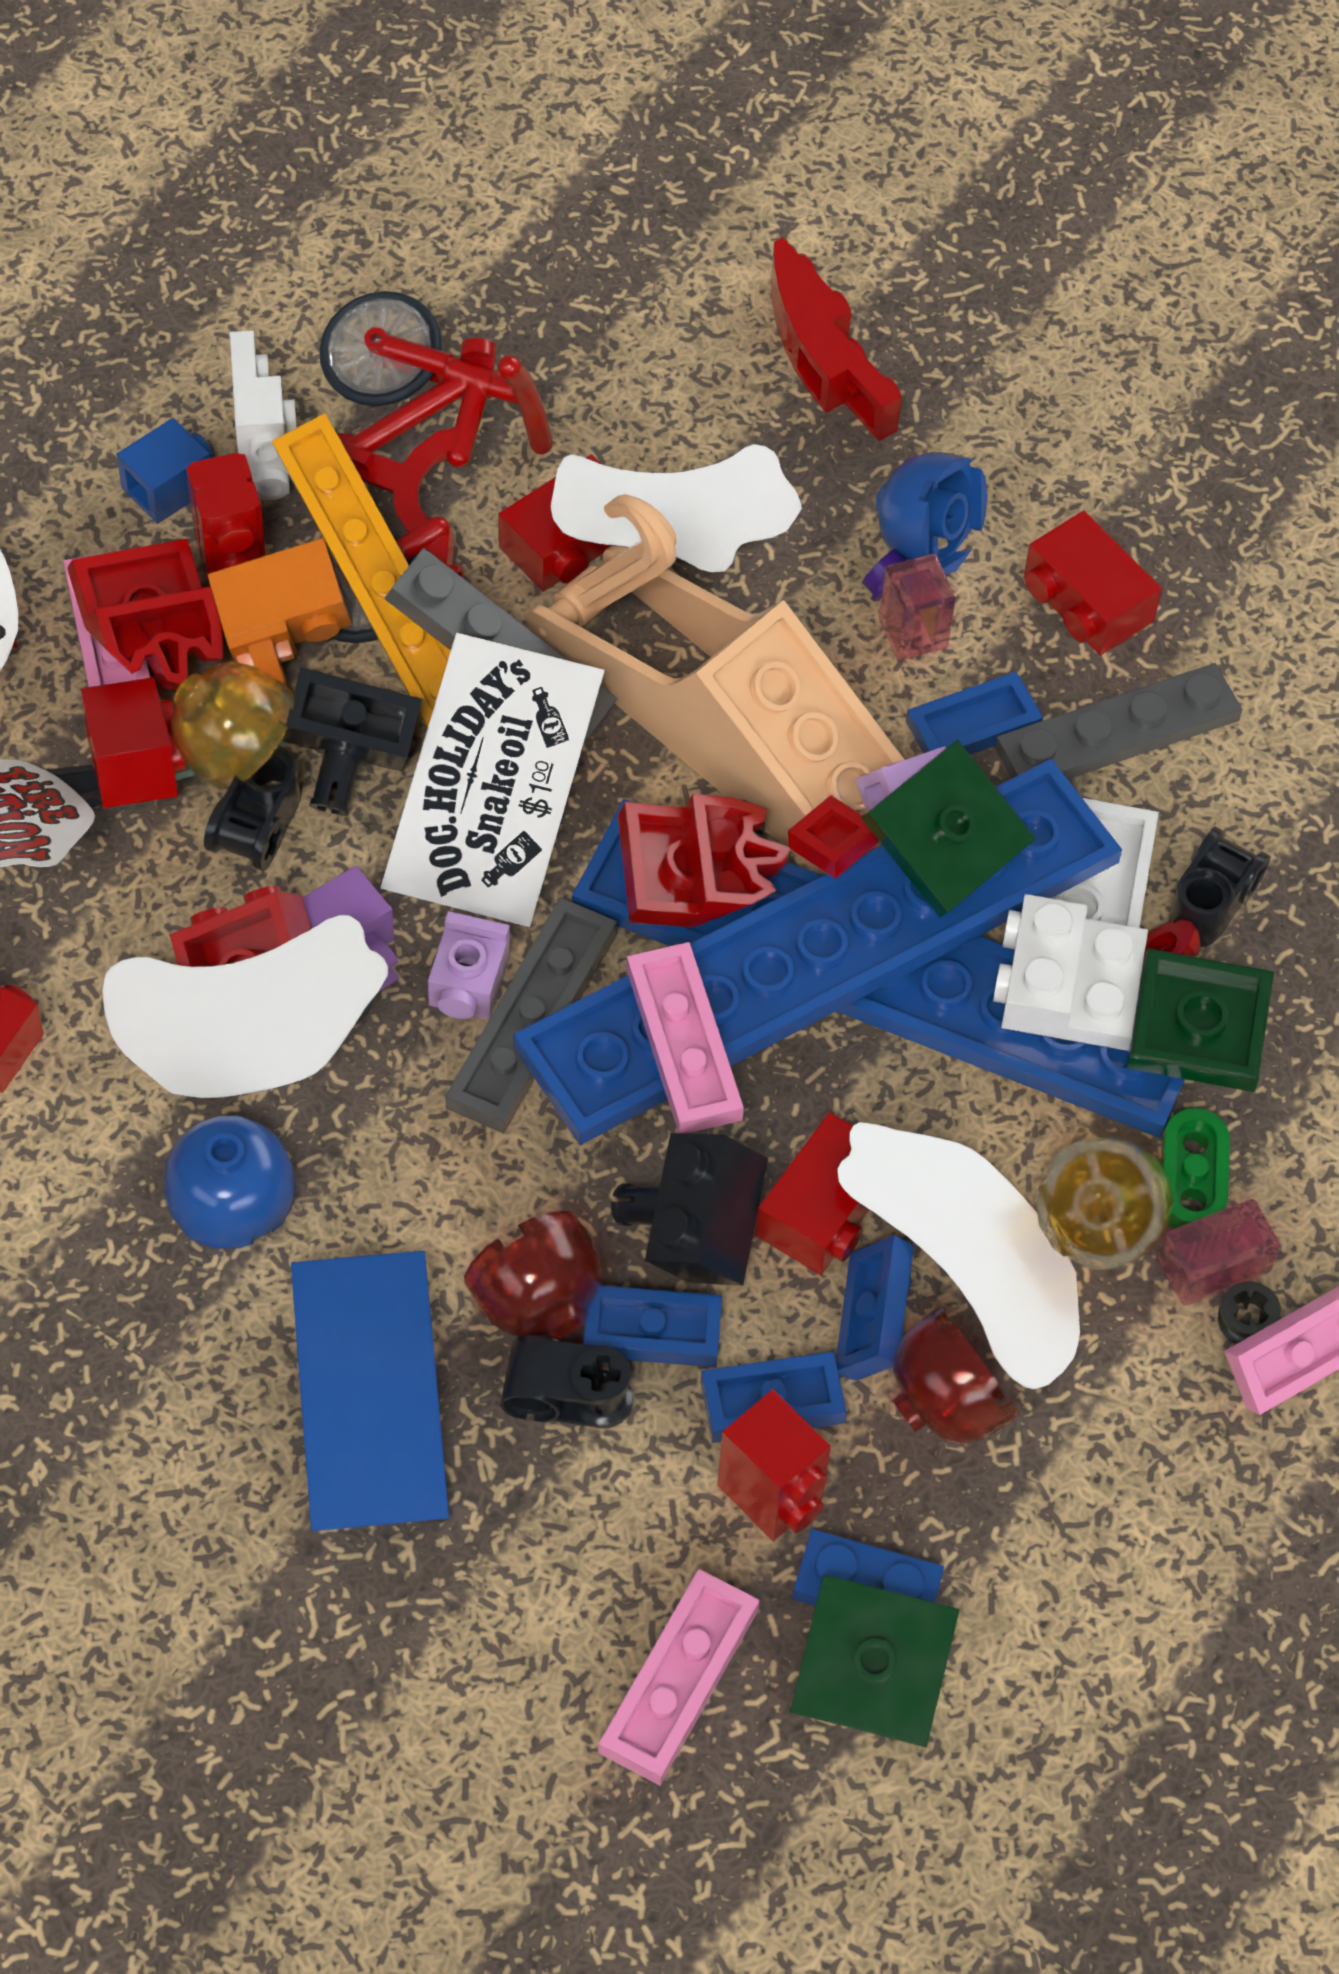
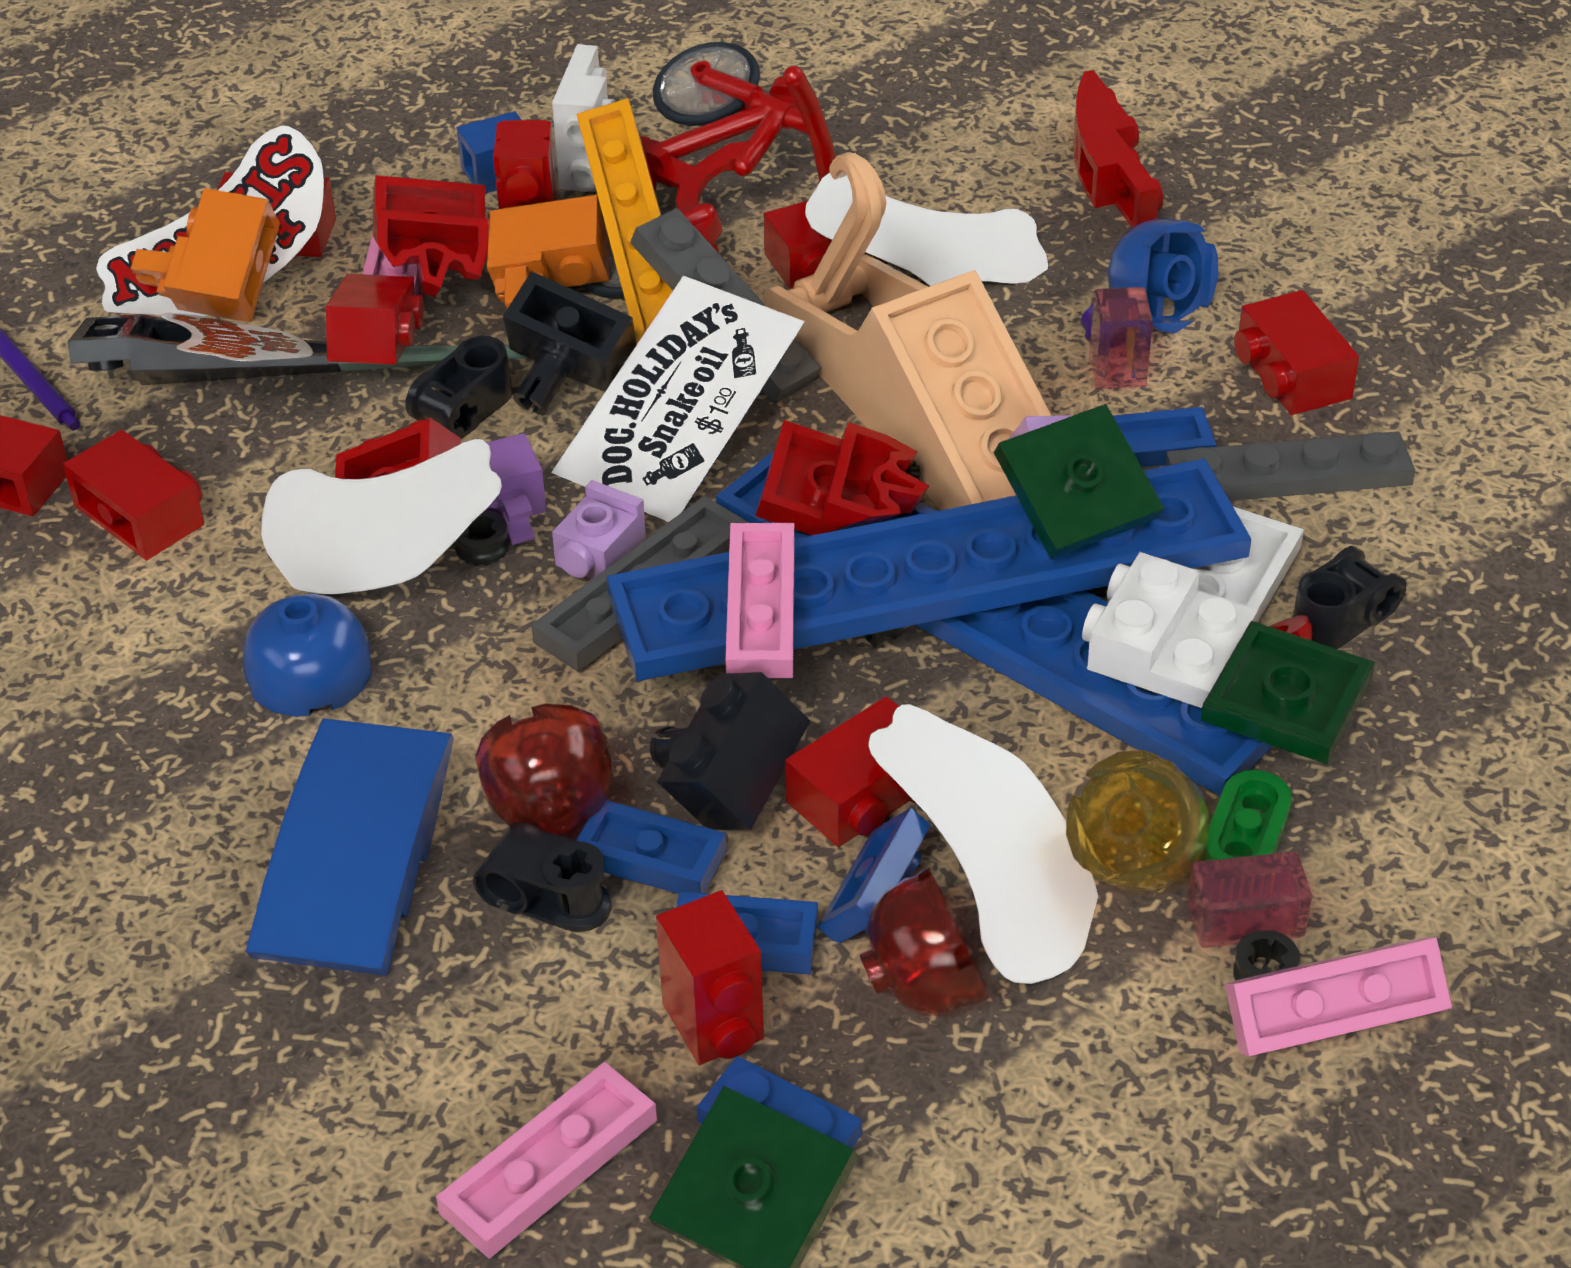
camera: 20 degrees right, 15 degrees down
clear yellow cylinder [171,661,295,790] -> none
red plate [788,795,879,879] -> none

